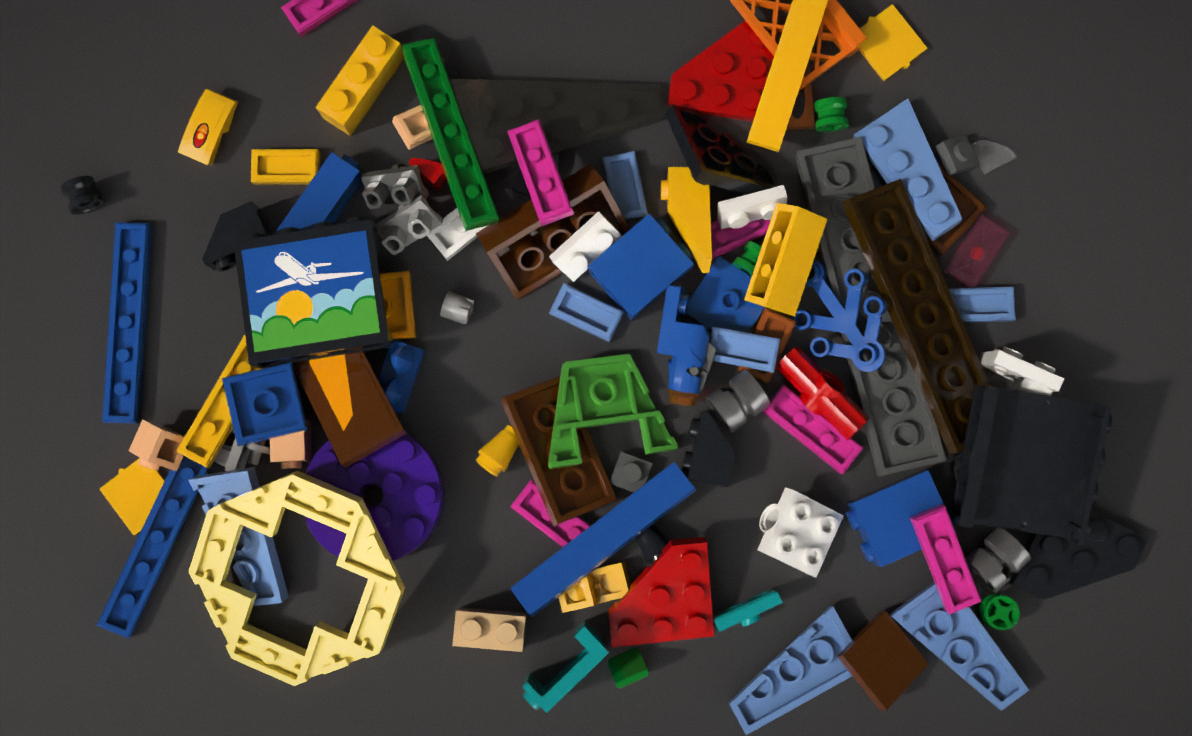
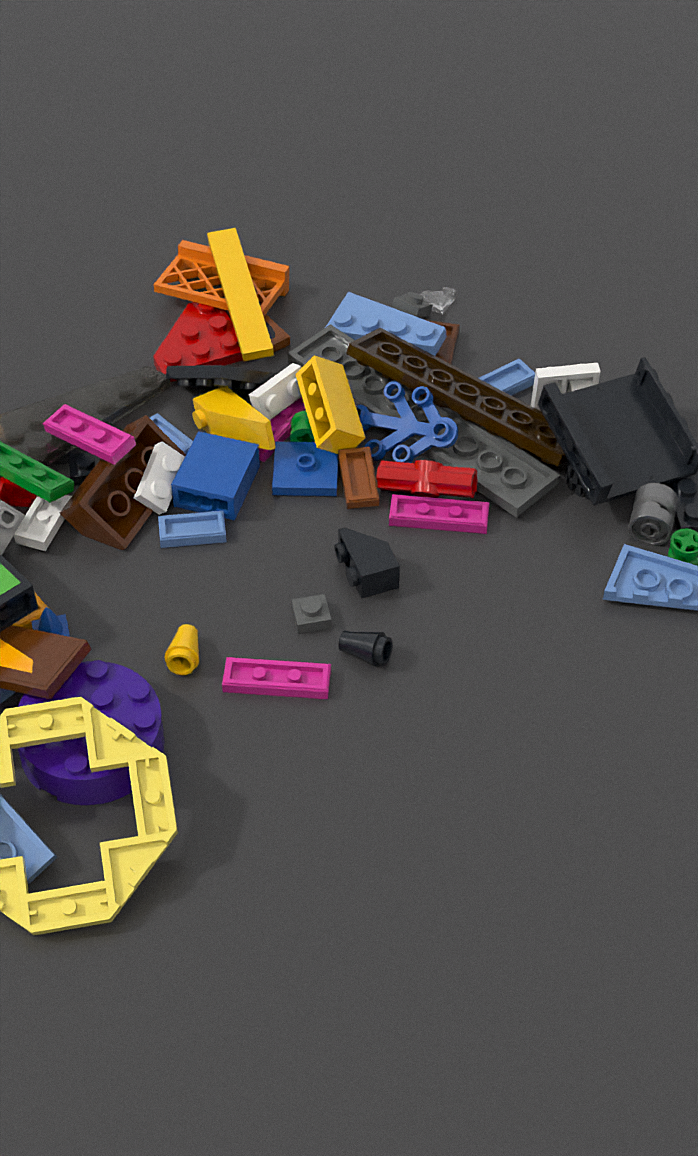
camera: 30 degrees left, 35 degrees down
light grey hose [440,291,475,325] -> none
tan brick [452,607,528,652] -> none
reddish brown plate [501,376,617,527] -> none
blue tile [510,462,696,617] -> none
teal panel [522,620,609,713] -> none
bright green wing [548,354,678,469] -> none
yellow slope [558,561,631,613] -> none
red plate [608,537,714,647] -> none
green slope [608,647,649,689] -> none
blue plate [657,285,717,406] -> none
flat silver wheel [706,370,770,433] -> none
medium blue tile [710,327,780,372] -> none
teal plate [713,589,783,632] -> none
medium blue wing [728,605,852,735] -> none
white plate [757,487,844,578] -> none
green wheel [813,97,849,133] -> none
reddish brown tile [837,610,928,711] -> none
blue brick [846,470,957,567] -> none
yellow piece [859,4,928,81] -> none
dark pink tile [910,504,981,614] -> none
clear pink tile [944,215,1010,288] -> none

